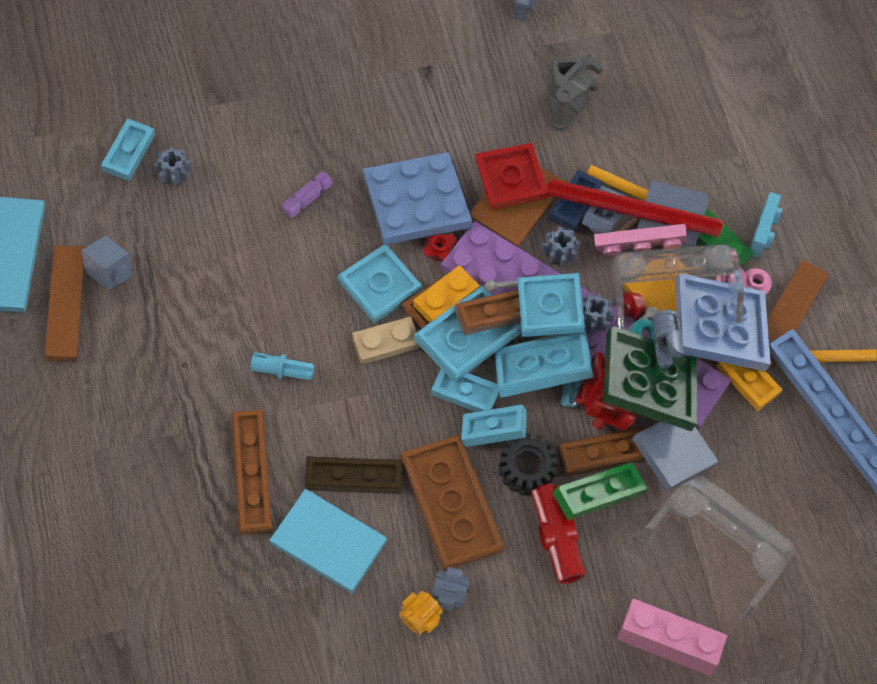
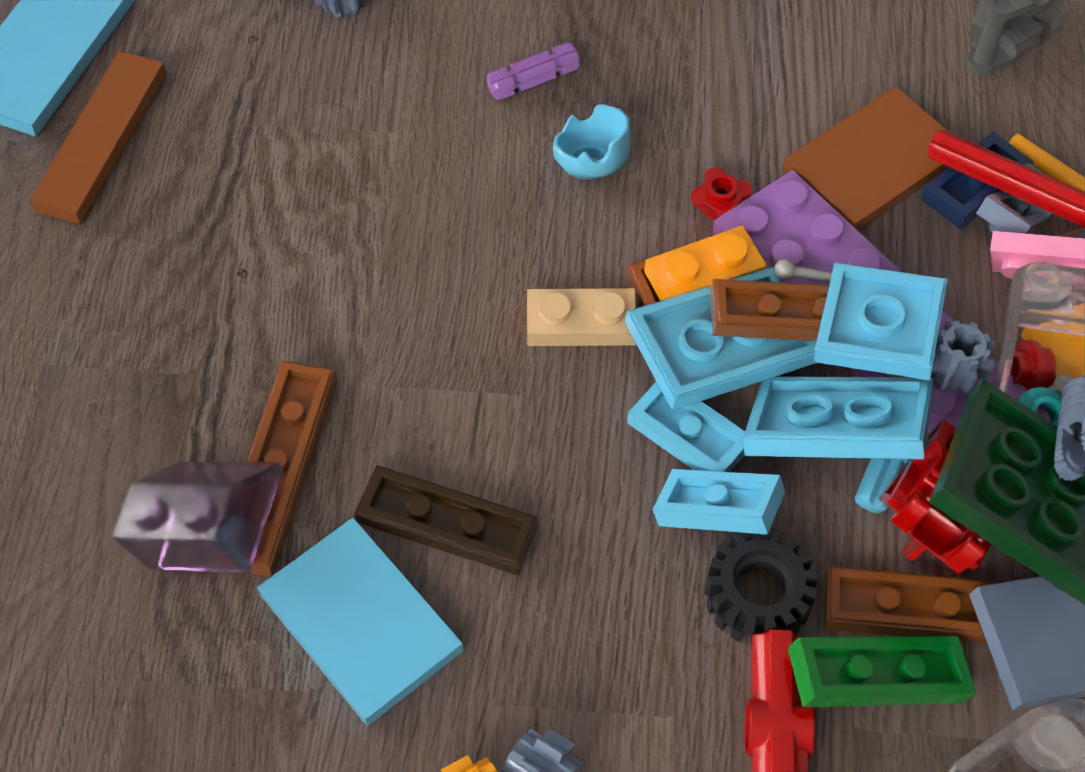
camera: 25 degrees right, 5 degrees down
sand blue brick [81,236,132,291] -> none
medium azure axle [250,352,314,380] -> none
medium azure tile [337,245,423,324] -> none
medium blue plate [363,152,472,245] -> none
dark orange tile [400,434,505,572] -> none
red plate [475,143,549,210] -> none
sand blue gear [542,227,580,267] -> none
none -> slope [112,462,283,573]
none -> medium azure hair [553,104,631,180]

